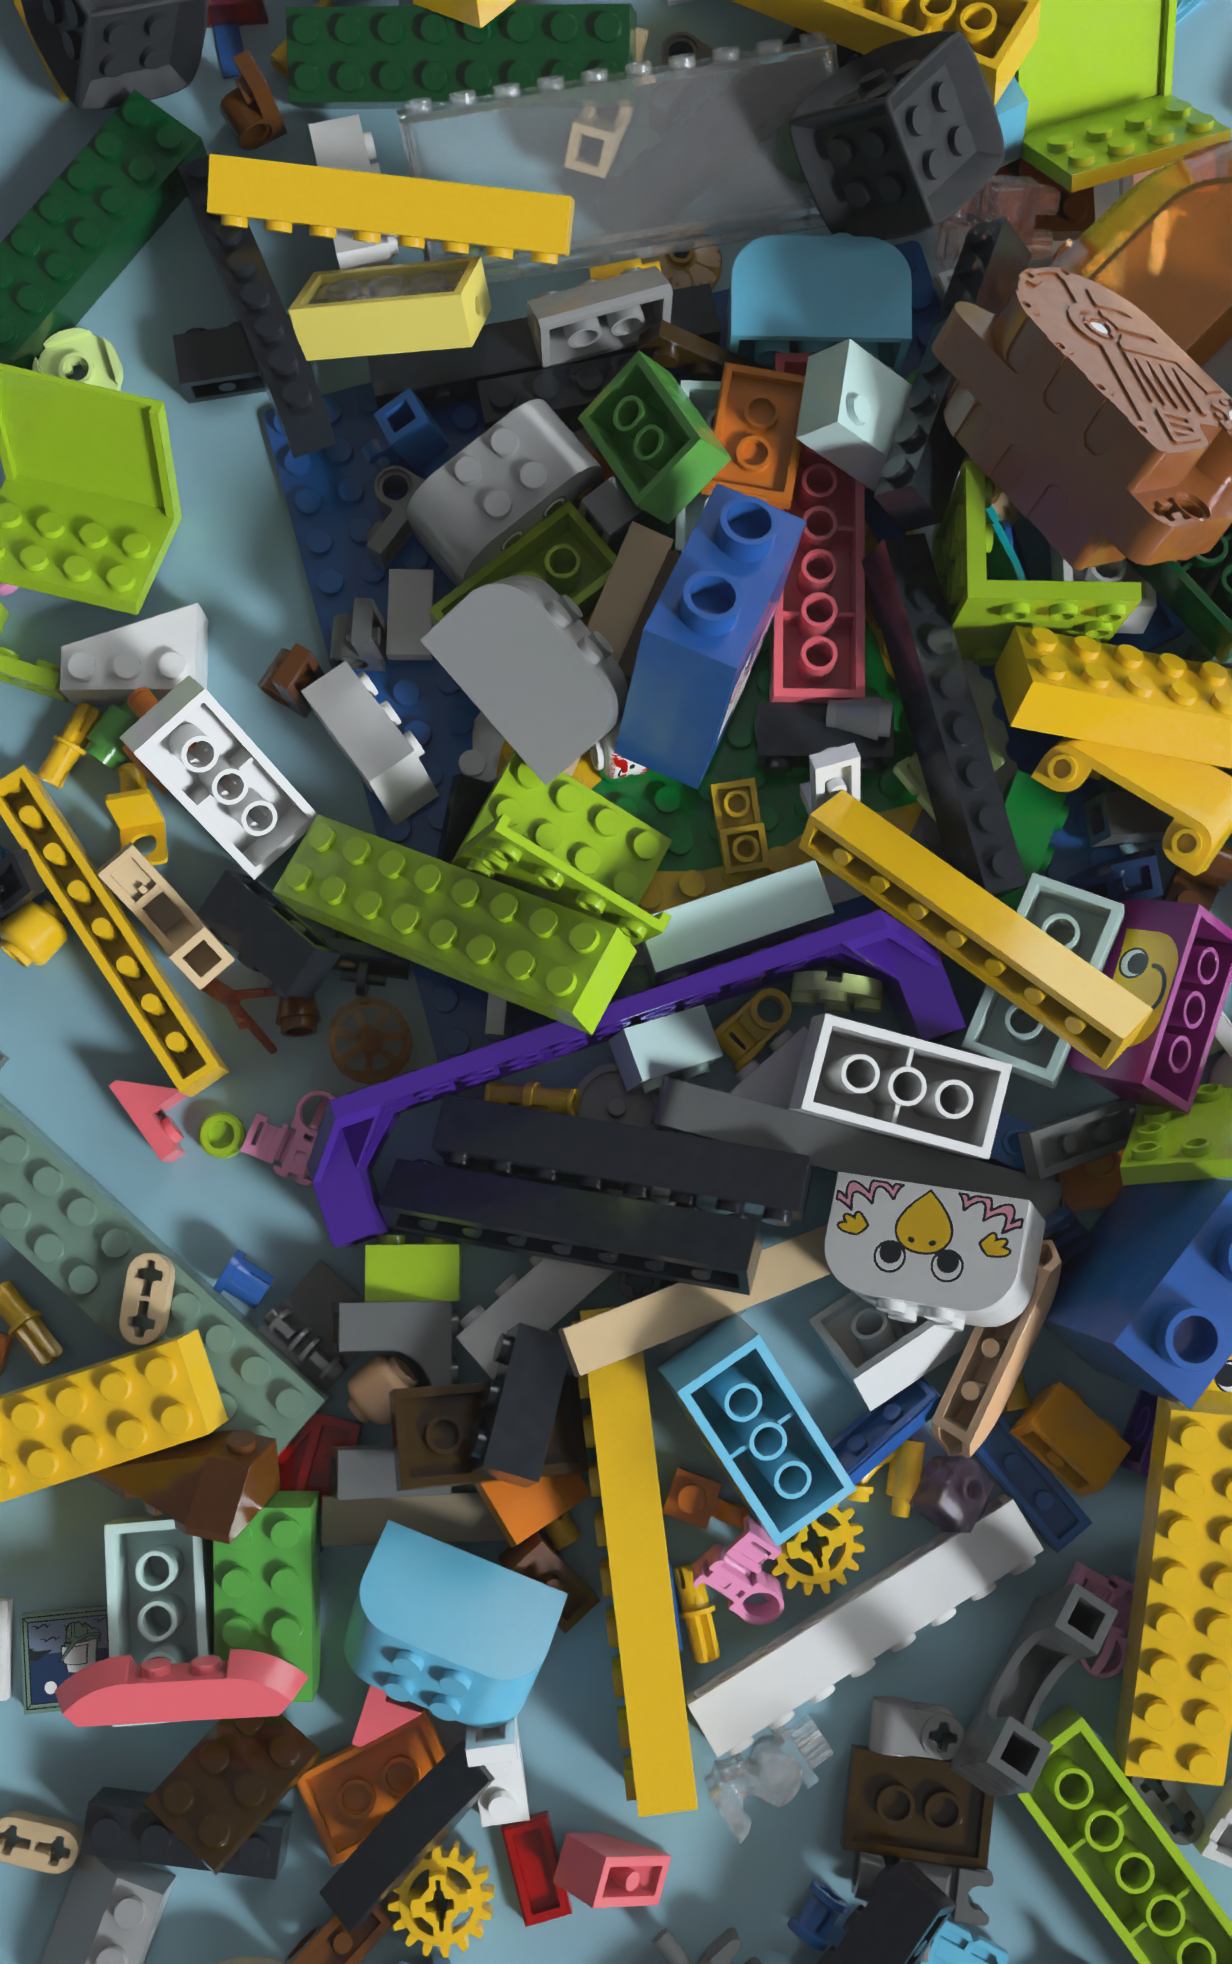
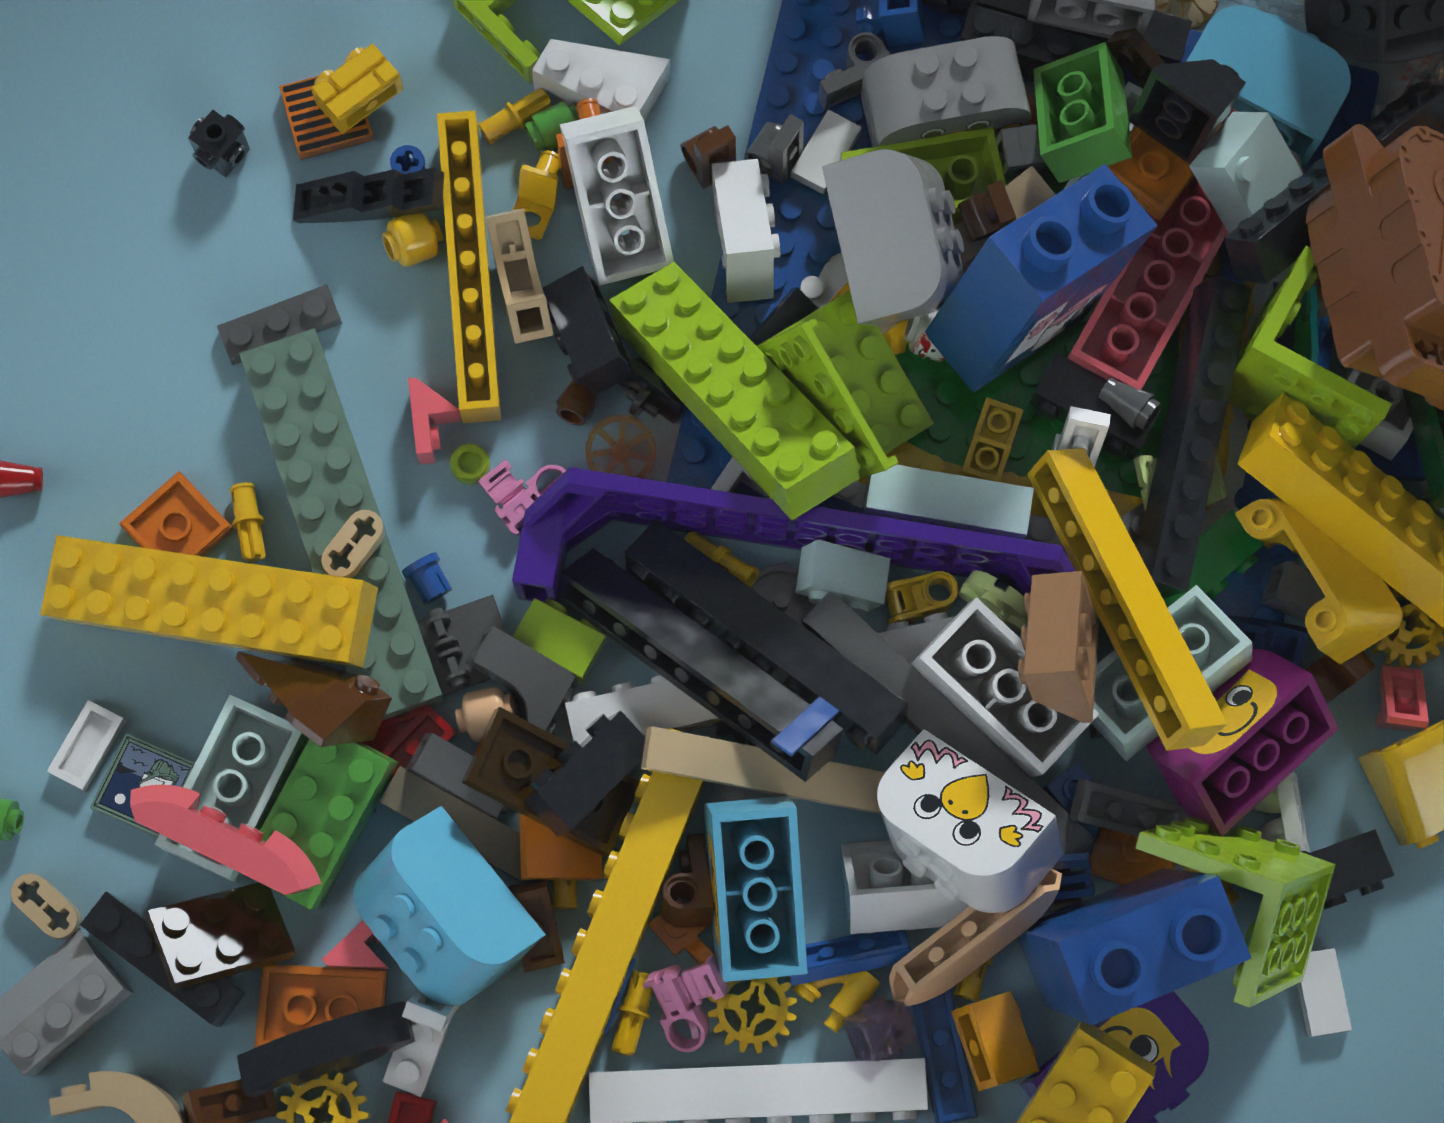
camera: 25 degrees right, 5 degrees down
clear red plant [201,978,279,1054] -> none
none -> reddish brown plate [661,833,714,928]
none -> window [772,697,839,757]
none -> reddish brown plate [957,180,1016,242]
none -> medium nougat slope [1018,571,1099,723]
none -> black slope [1129,59,1246,164]

